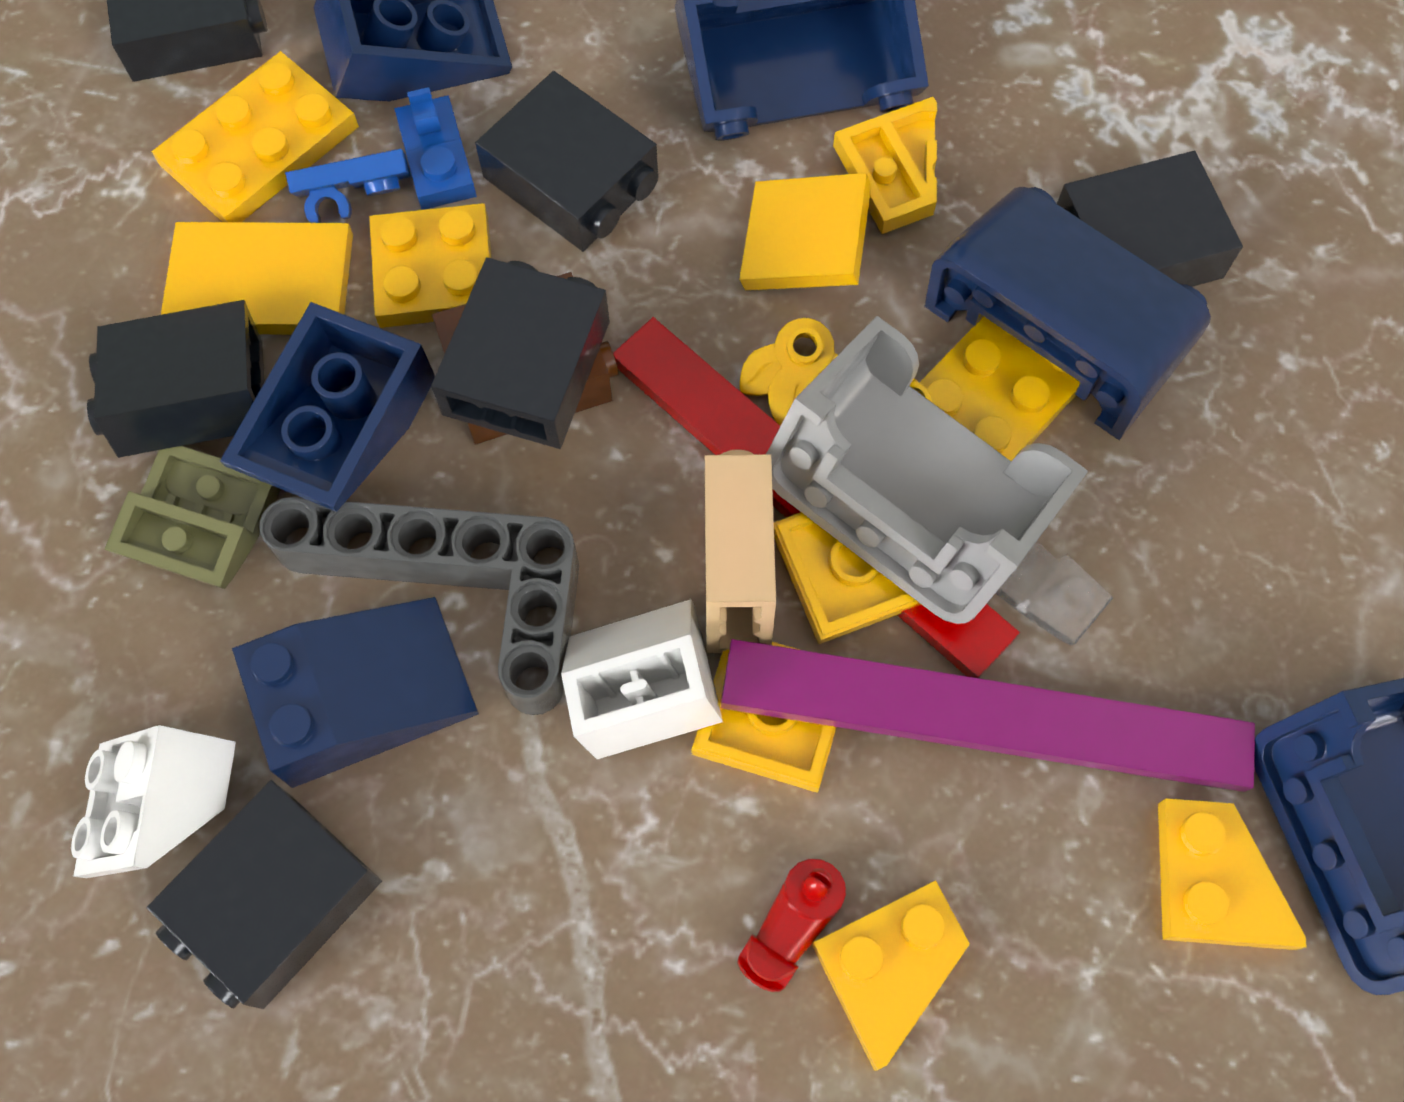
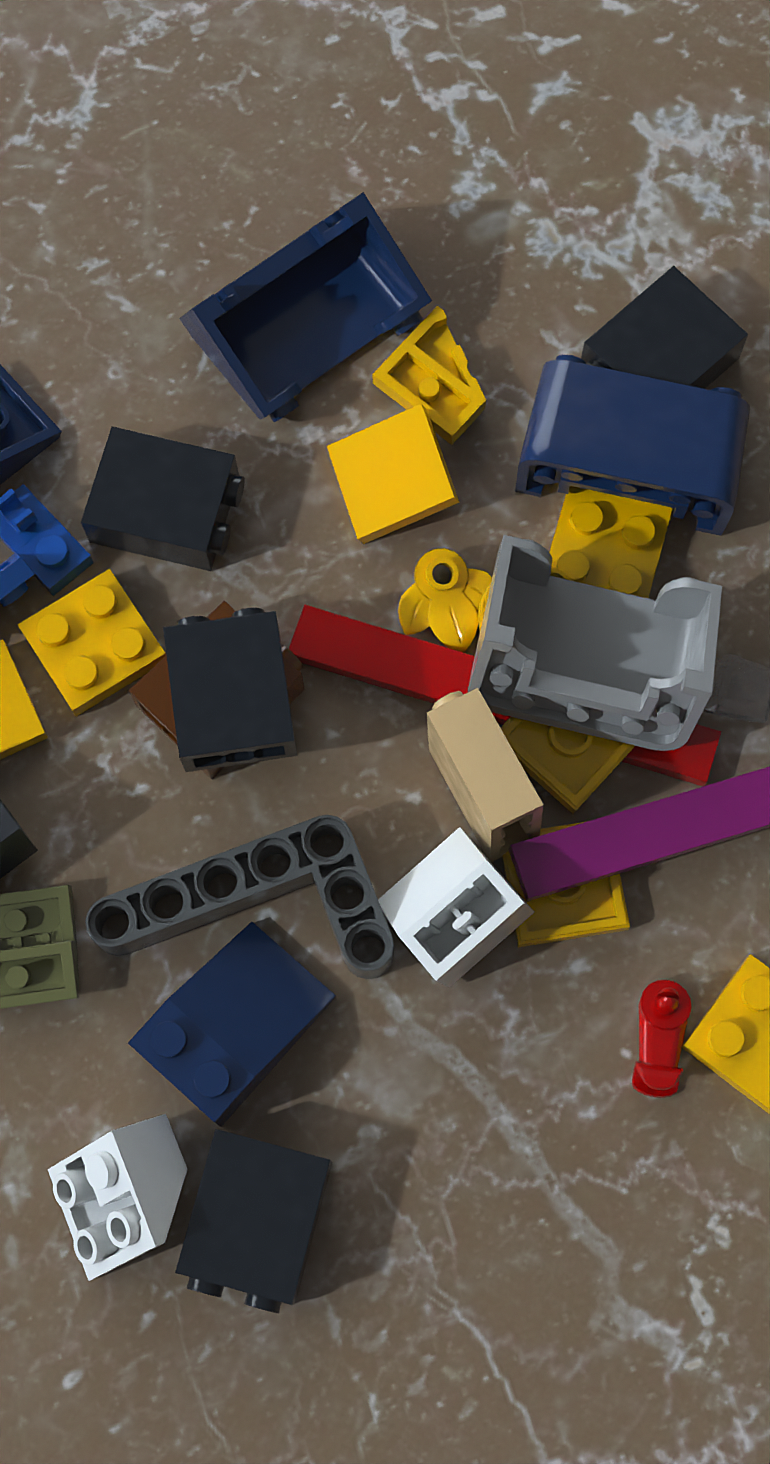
camera: 25 degrees left, 5 degrees up
dark blue slope [220,302,435,512] -> none

